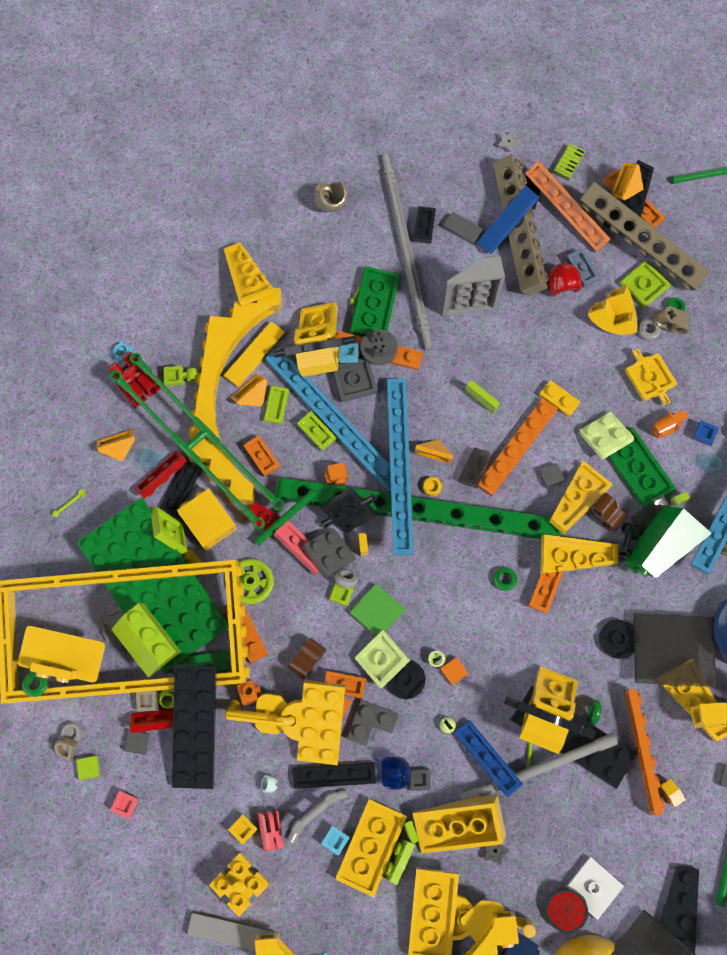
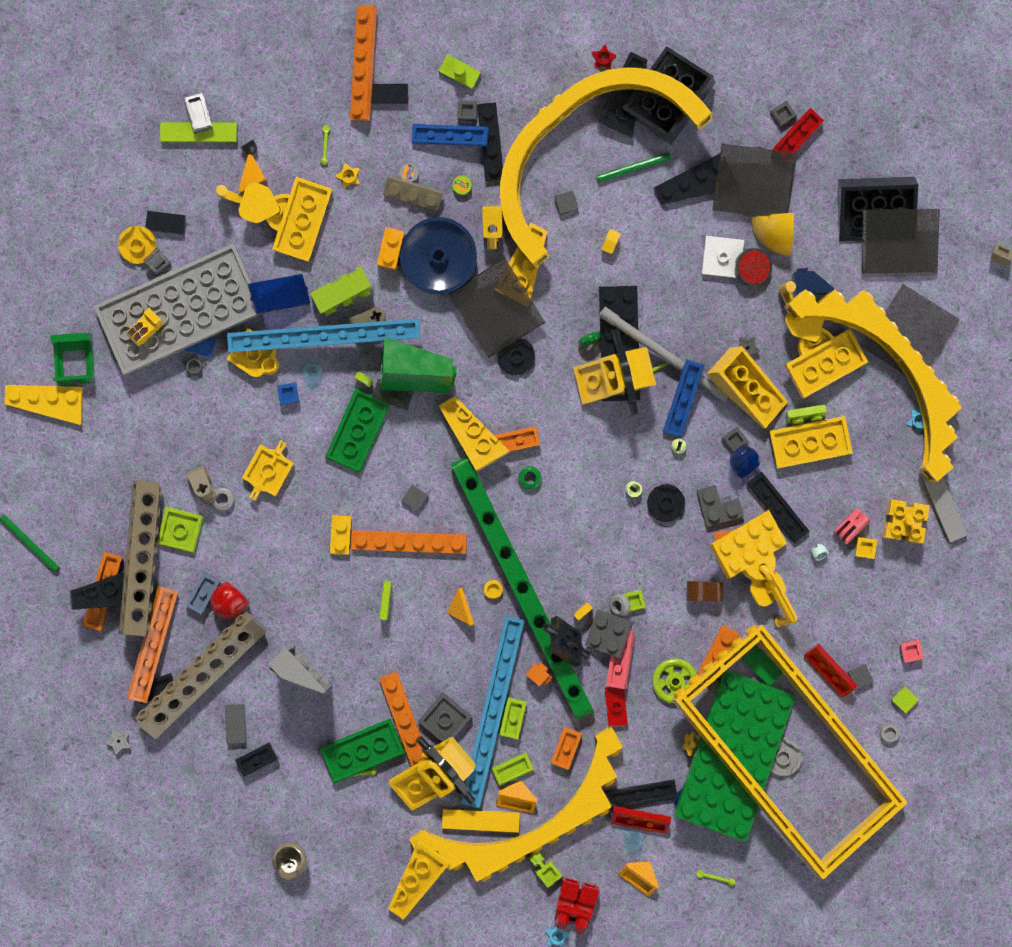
camera: 125 degrees left, 15 degrees up
yellow bracket [18,626,105,683] -> none
green piece [22,672,48,697] -> none
dark tan tile [54,737,78,762] -> none
green bar [110,353,285,530] -> none
lime slope [111,603,181,678] -> none
dark tan plate [136,690,159,712] -> none
lime tile [151,506,187,555] -> none
lime plate [158,689,174,709] -> none
black plate [172,663,217,789] -> none
yellow brick [177,488,237,551] -> none
orange plate [237,680,262,706] -> none
green bar [254,489,318,546] -> none
light grey piece [287,789,348,844] -> none
medium azure plate [321,826,350,856] -> none
orange plate [325,671,366,699] -> none
medium azure plate [338,343,359,363] -> none
bright green tile [350,584,406,636] -> none
yellowish green plate [355,630,410,688] -> none
dark grey plate [361,329,398,365] -> none
light grey axle [382,154,432,350] -> none
dark azure plate [387,379,413,556] -> none
lime tile [404,820,419,844] -> none
orange tile [440,657,469,685] -> none
clear smoke plate [458,447,493,489] -> none
blue tile [478,185,539,254] -> none
yellow wing [549,461,613,534] -> none
lime tile [553,144,585,181] -> none
yellowish green plate [580,412,634,460] -> none
yellow brick [588,284,637,335] -> none
reddish brown axle [591,493,626,531] -> none
light orange slope [611,162,644,200] -> none
black bar [618,522,640,558] -> none
orange plate [624,689,665,816] -> none
orange arm [651,410,688,439] -> none
green tile [666,297,685,311] -> none

